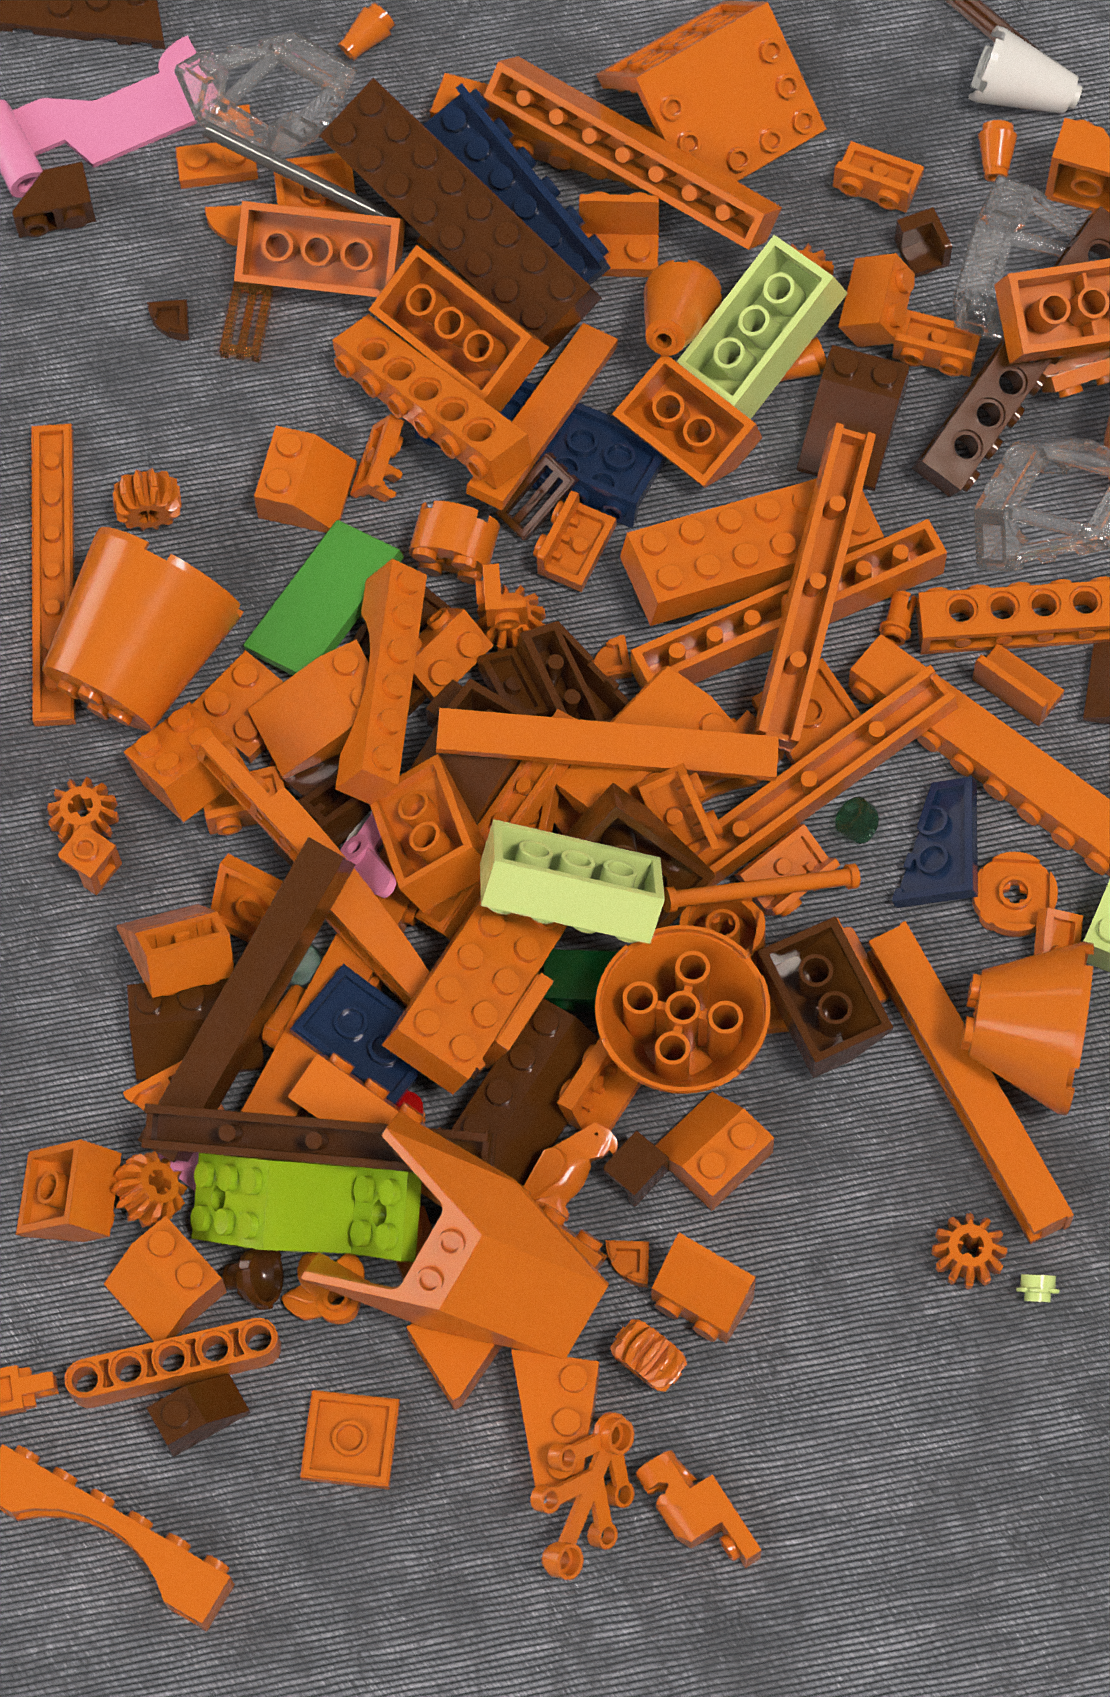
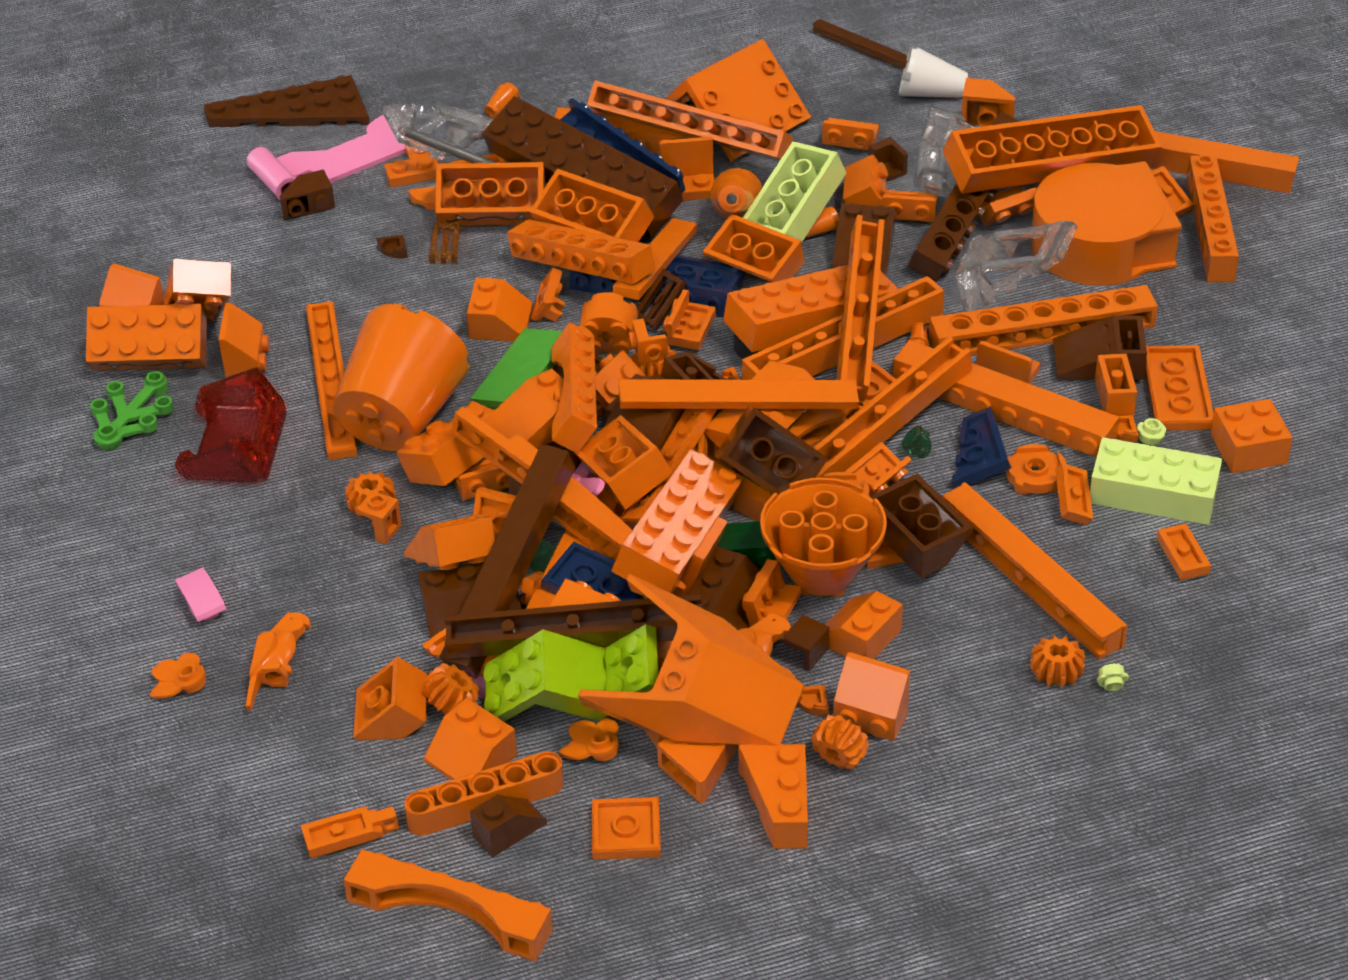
camera: 10 degrees left, 25 degrees down
reddish brown piece [223,1248,284,1310] -> none
yellowish green brick [480,819,665,944] -> none
orange plant [530,1412,634,1580] -> none
orange plate [636,1450,762,1568] -> none
orange bracket [637,763,724,853] -> none
orange bar [663,863,861,913] -> none
orange cone [960,941,1094,1116] -> none
orange cone [978,120,1017,182] -> none

